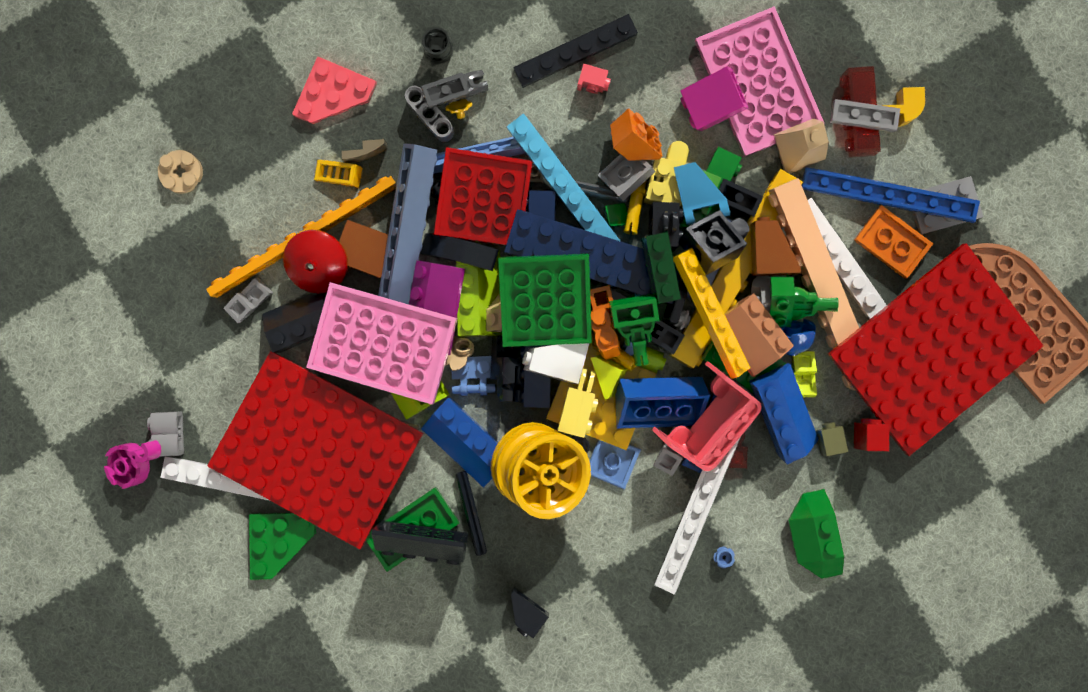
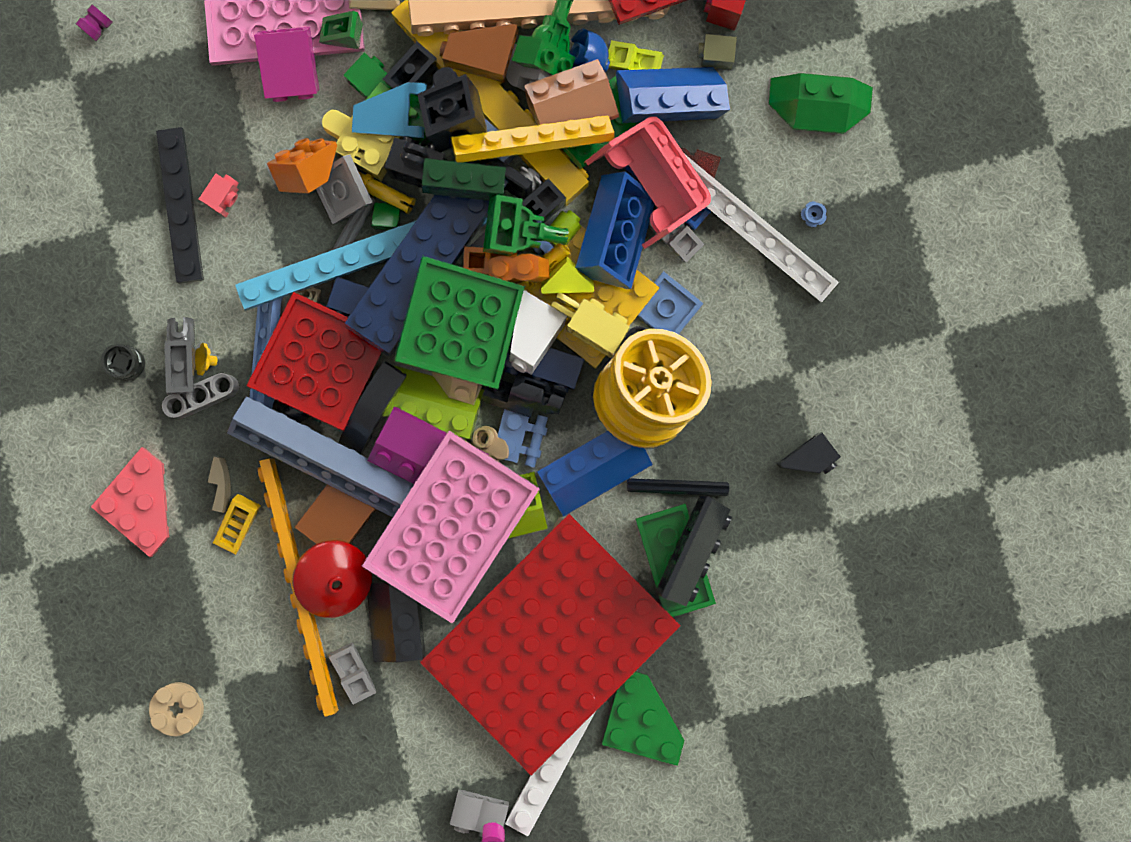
camera: 80 degrees left, 0 degrees up
none -> green slope [319,11,363,49]

